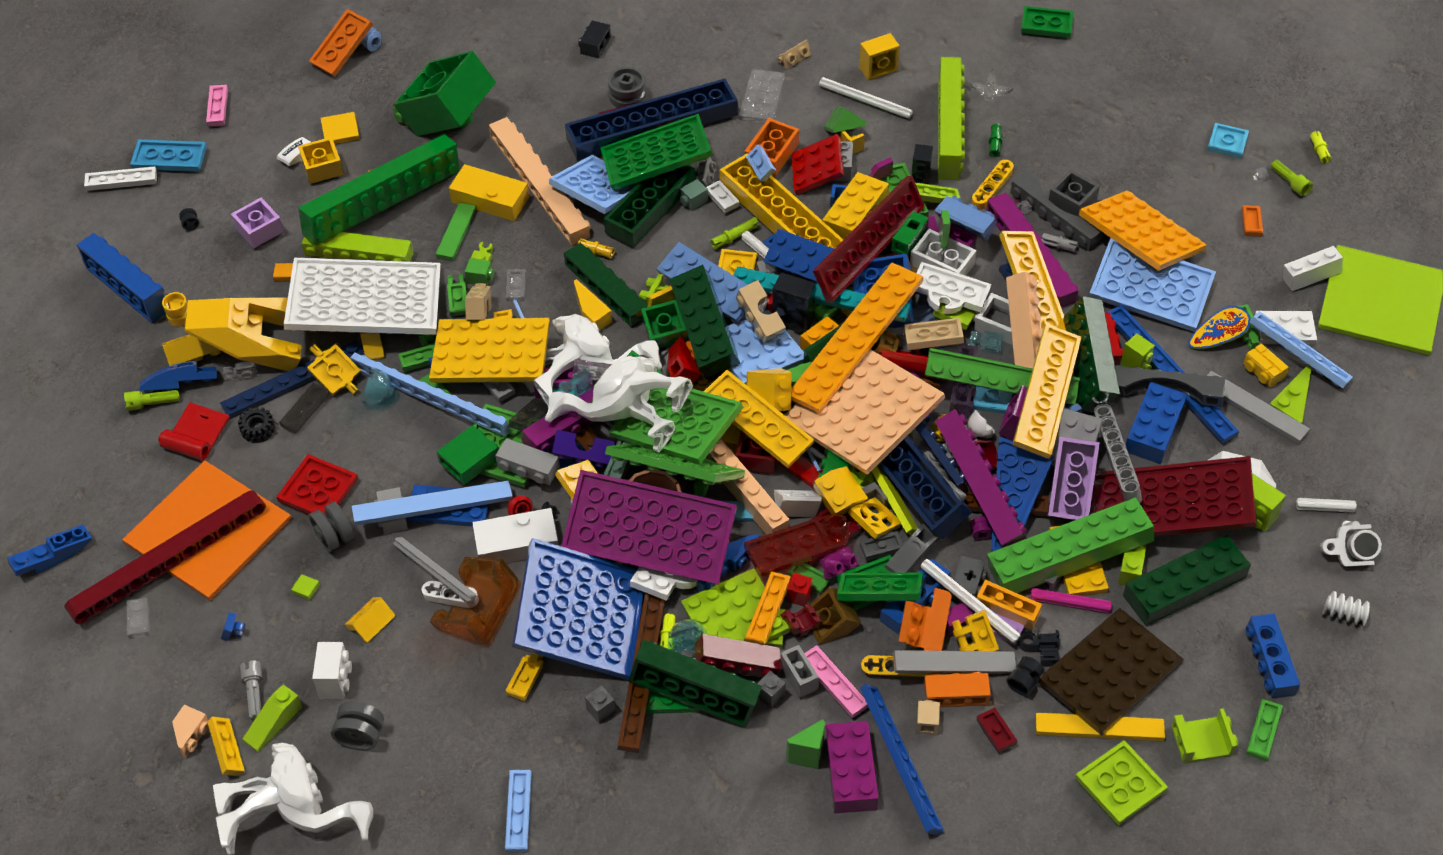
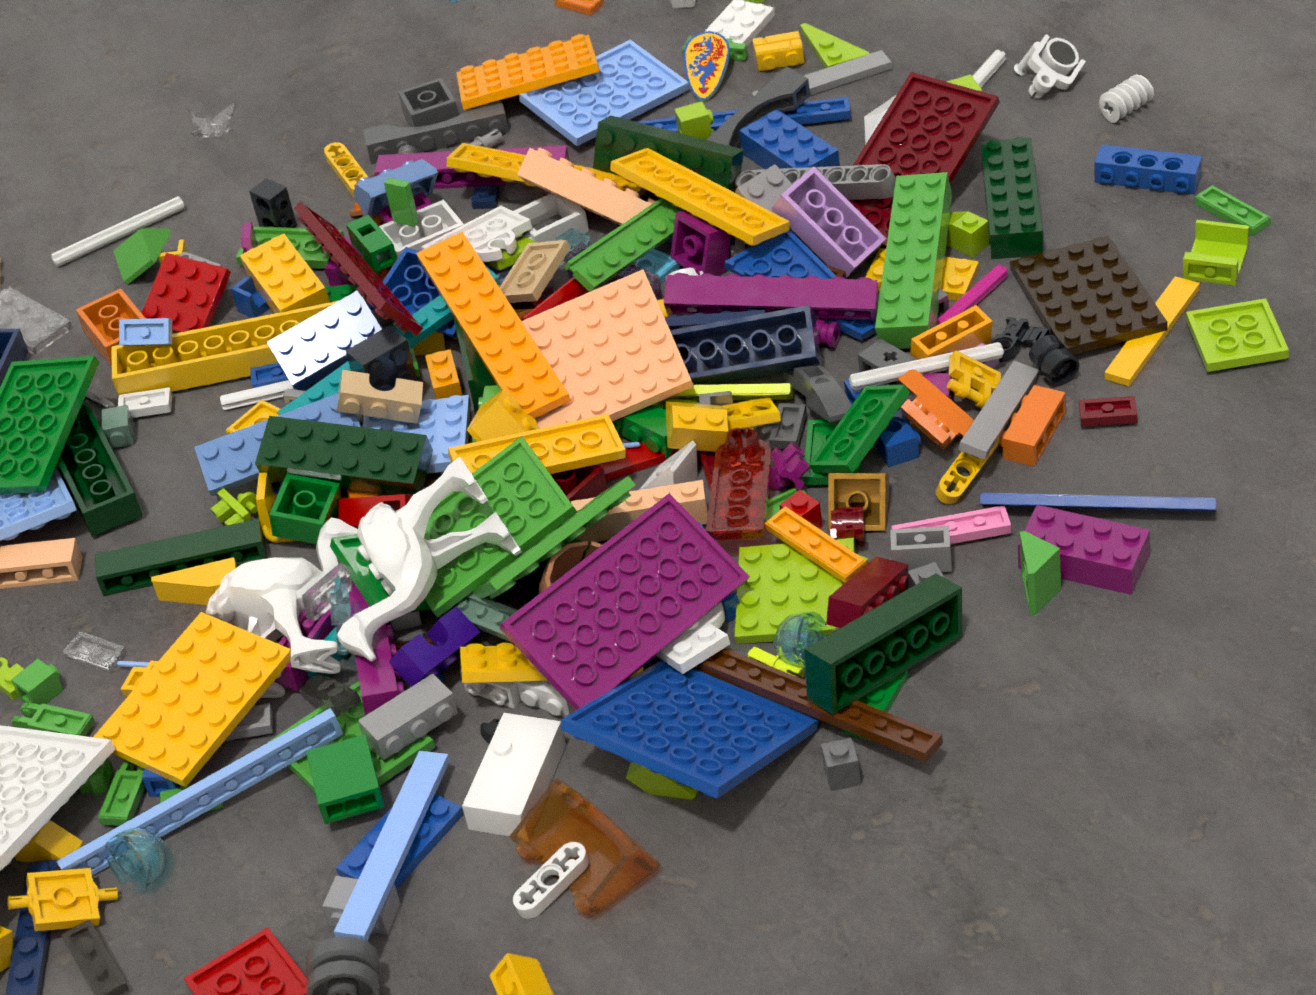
camera: 55 degrees left, 10 degrees down
light grey axle [393,537,476,603] -> none
tan arch [465,283,492,320] -> none
yellow hinge [505,653,544,701] -> none
light blue tile [505,770,532,853] -> none
red cone [507,496,533,515] -> none
yellow pin [578,238,615,259] -> none
lime pin [710,217,760,250] -> none
yellow brick [859,33,900,80] -> none
lime plate [915,183,960,203] -> none
tan brick [916,700,940,735] -> none
lime brick [938,57,965,180] -> none
green pin [989,124,1003,157] -> none
green plate [1021,6,1074,38] -> none
light blue plate [1250,311,1353,388] -> none

